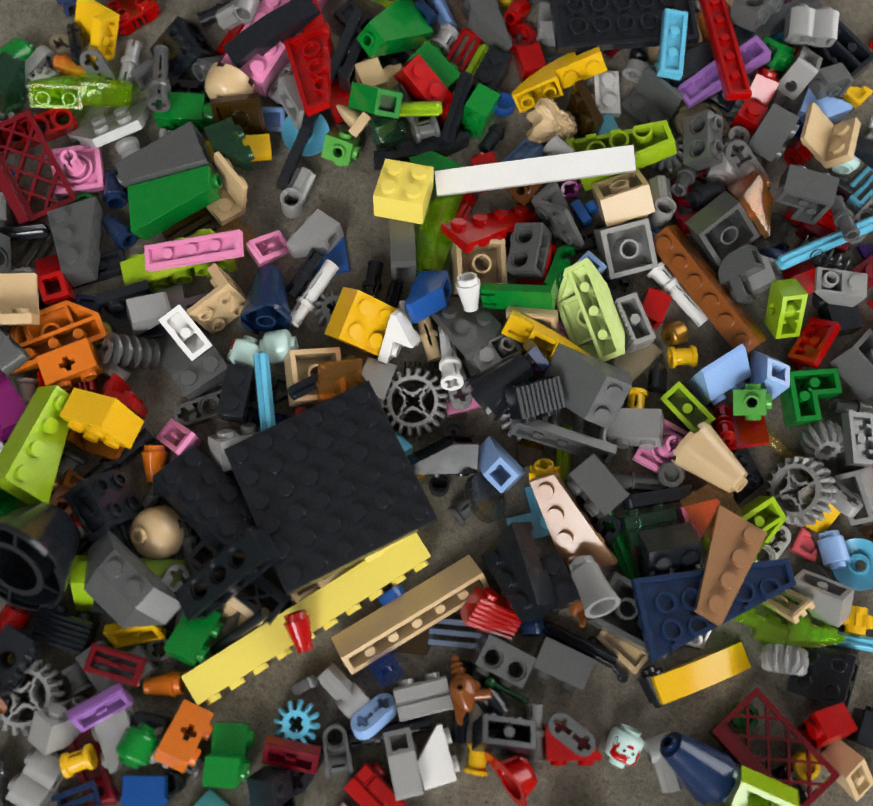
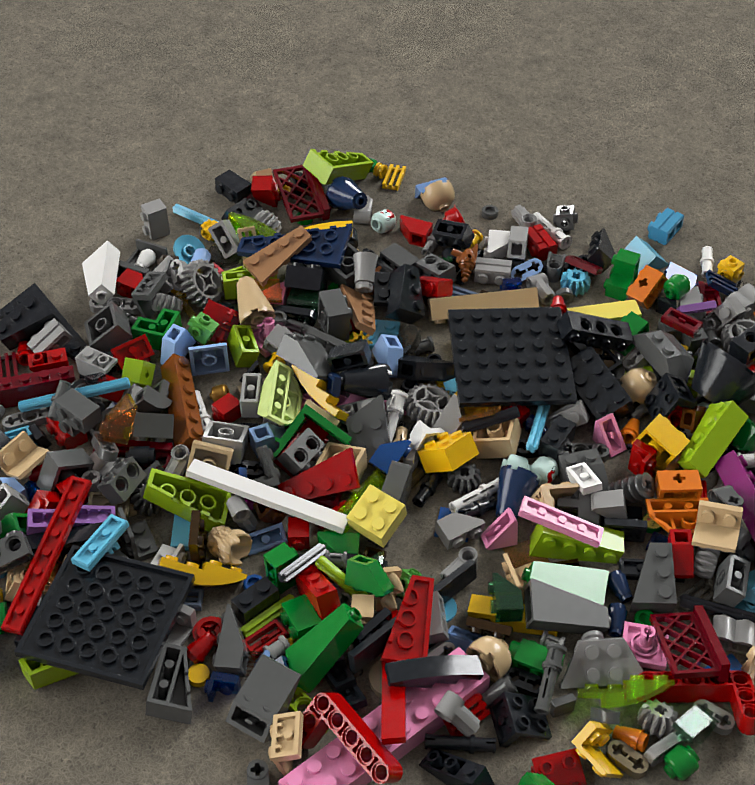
camera: 150 degrees left, 30 degrees down
yellow bush [59,743,98,778] -> none
black axle [67,22,84,66] -> none
light grey pin [117,39,143,88] -> none
orange cone [143,670,187,698] -> none
white cone [455,272,480,312] -> none
red brick [514,42,546,82] -> none
dark grey beam [547,711,596,757] -> none
yellow bush [667,345,698,369] -> none

